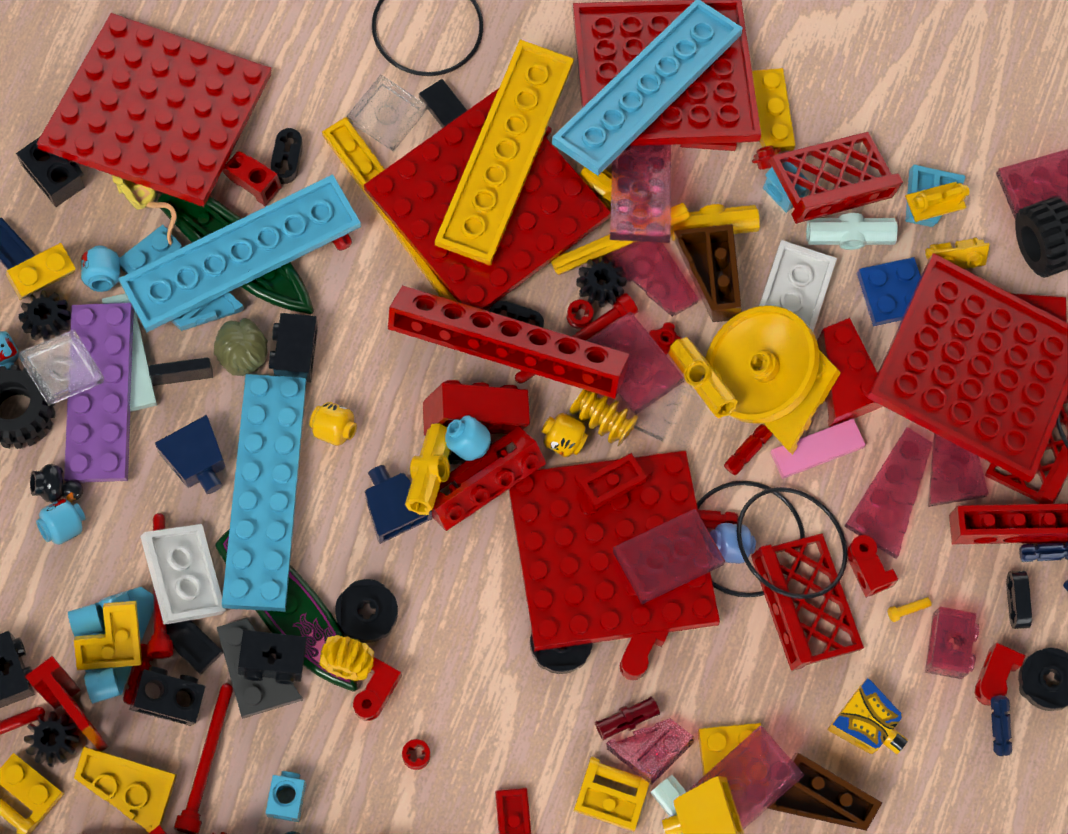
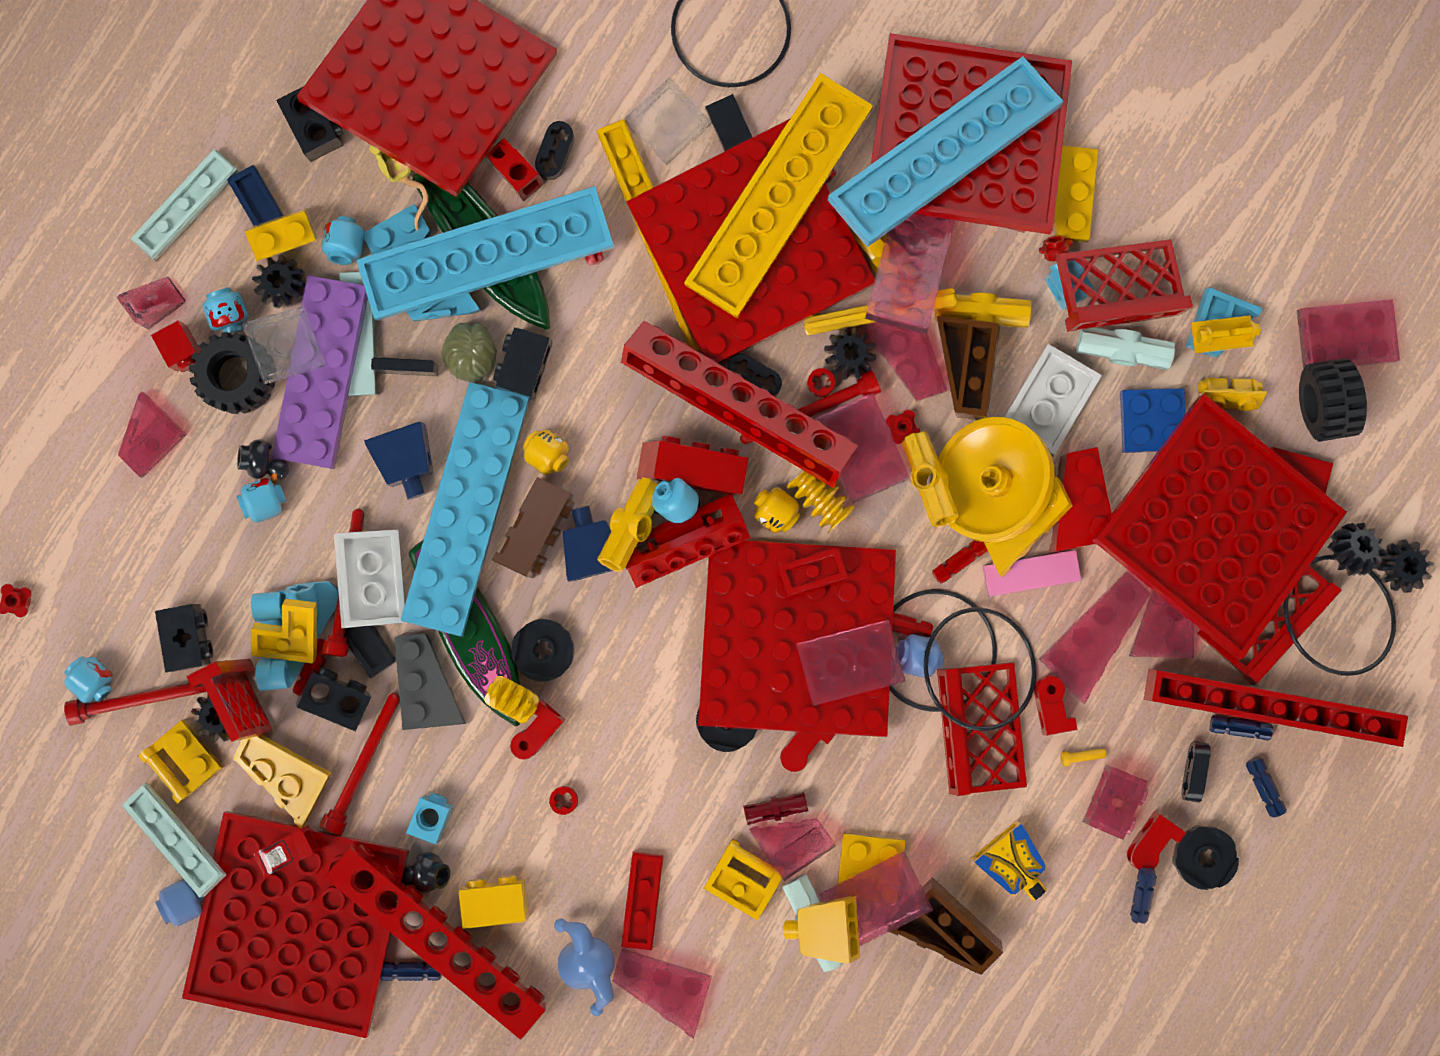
camera: 25 degrees right, 15 degrees up
black brick [238,630,307,685] -> none
none -> reddish brown wedge [492,477,575,578]

